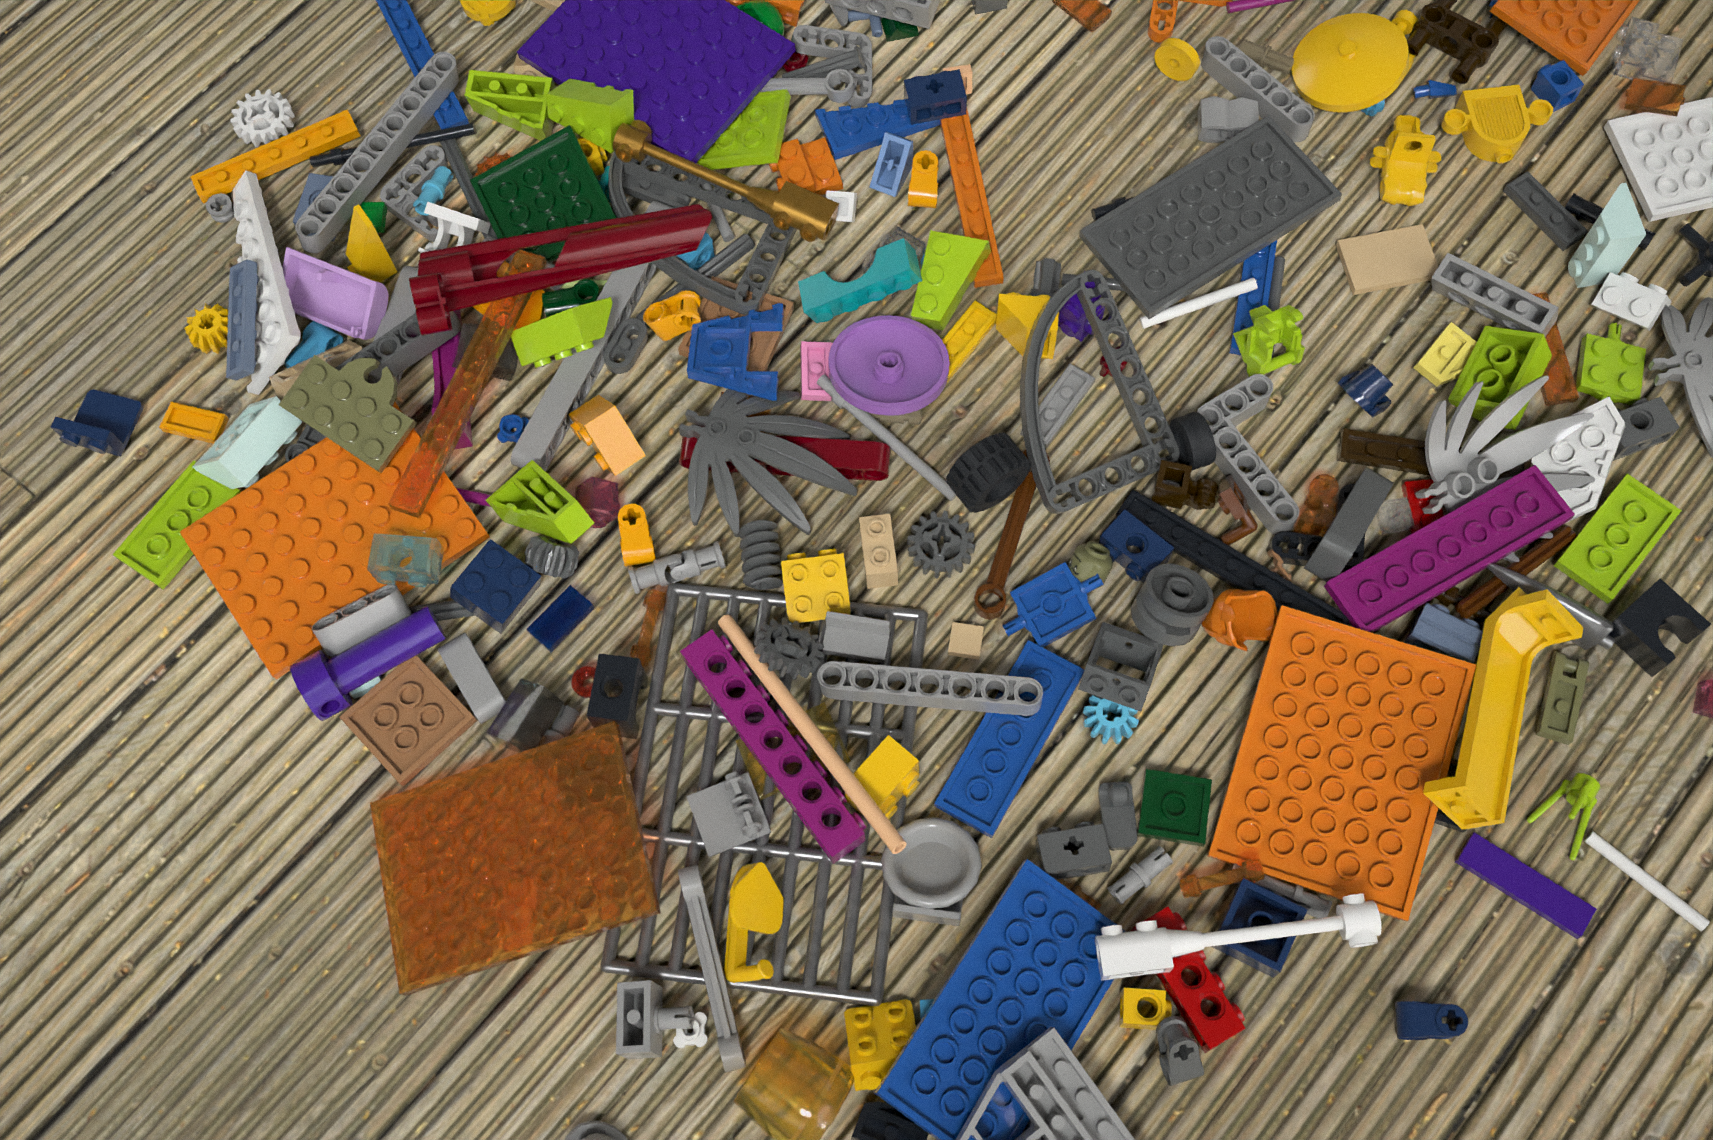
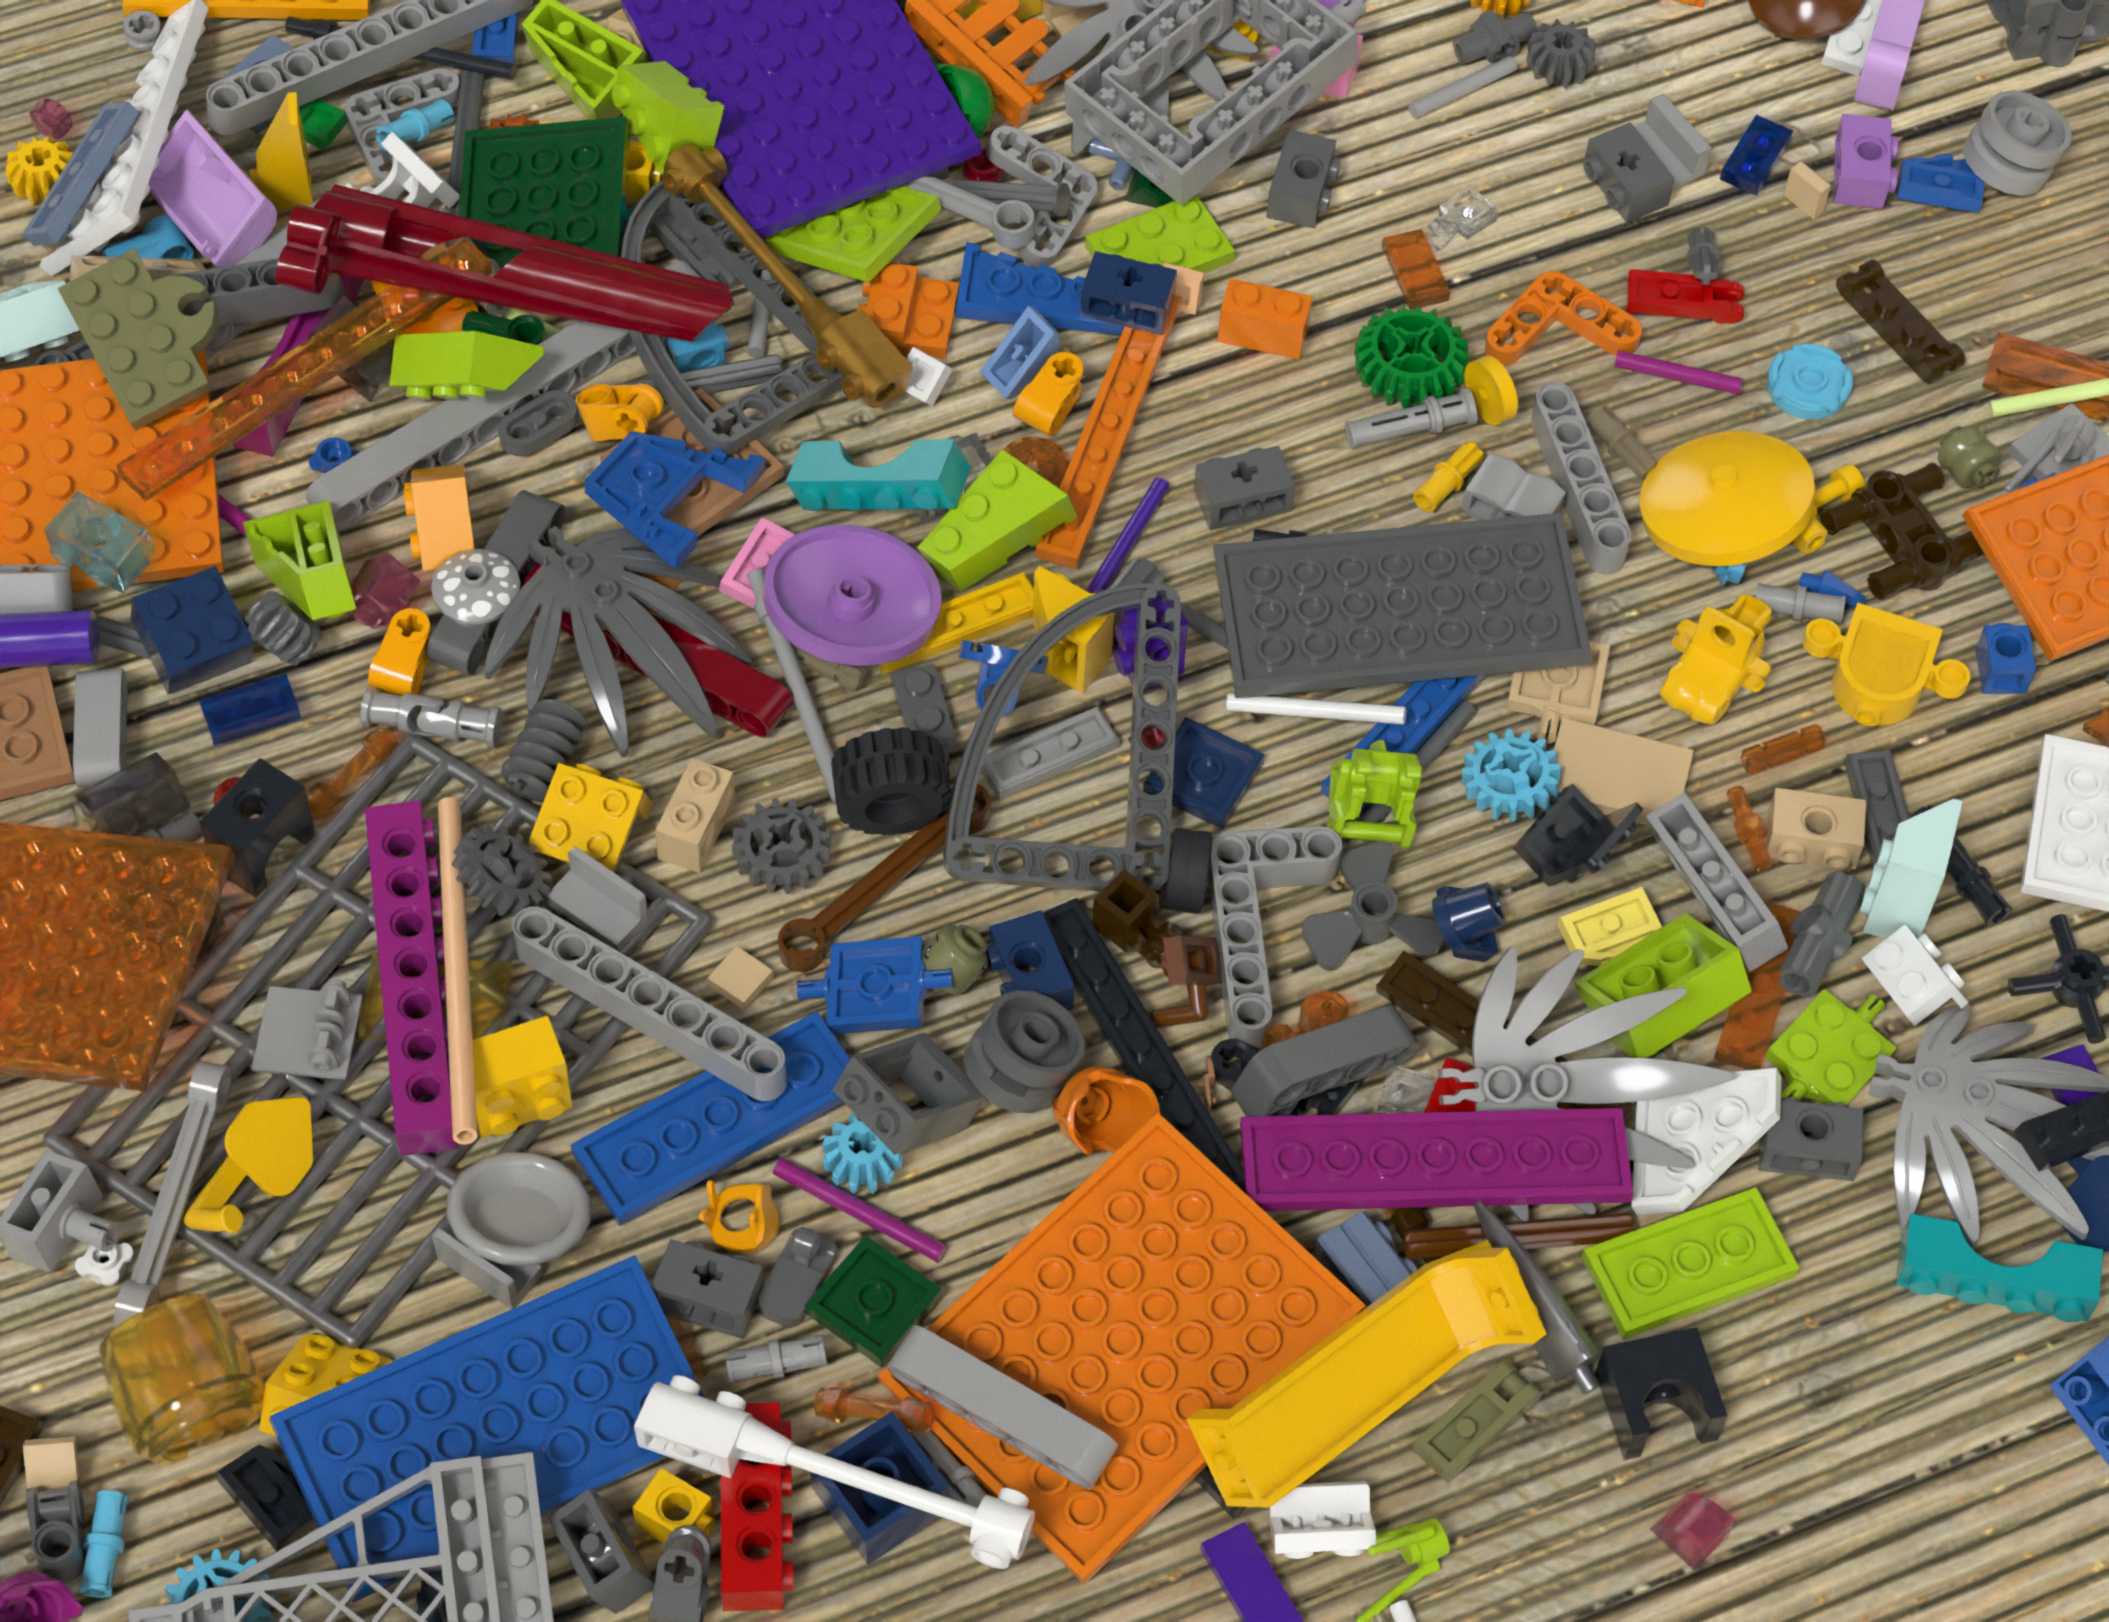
camera: 20 degrees right, 10 degrees down
none -> clear pink tile [29,98,73,140]
none -> dark grey beam [426,490,565,675]
none -> light grey dish [431,549,521,625]
none -> dark grey brick [547,1488,655,1614]
none -> light orange piece [699,1180,780,1254]
none -> magenta bar [773,1158,947,1263]
none -> light grey beam [886,1325,1118,1490]
none -> dark grey hinge [891,663,956,777]
none -> blue tile [958,640,1049,716]
none -> clear orange gear [1003,437,1067,487]
none -> lime plate [1085,195,1235,274]
none -> dark purple bar [1085,477,1169,593]
none -> dark blue tile [1143,717,1265,829]
none -> dark grey brick [1194,446,1295,531]
none -> orange brick [1217,278,1313,360]
none -> white bracket [1269,1481,1376,1559]
none -> dark grey piece [1302,842,1445,971]
none -> light grey pin [1344,387,1477,449]
none -> green gear [1354,303,1469,409]
none -> yellow axle [1413,441,1484,513]
none -> medium azure gear [1462,729,1561,822]
none -> tan plate [1506,641,1610,744]
none -> black bracket [1512,784,1643,887]
none -> clear orange bar [1727,786,1772,872]
none -> clear orange axle [1740,724,1826,774]
none -> light grey pin [1756,582,1846,624]
none -> tan brick [1765,788,1866,870]
none -> dark grey piece [1778,870,1864,998]

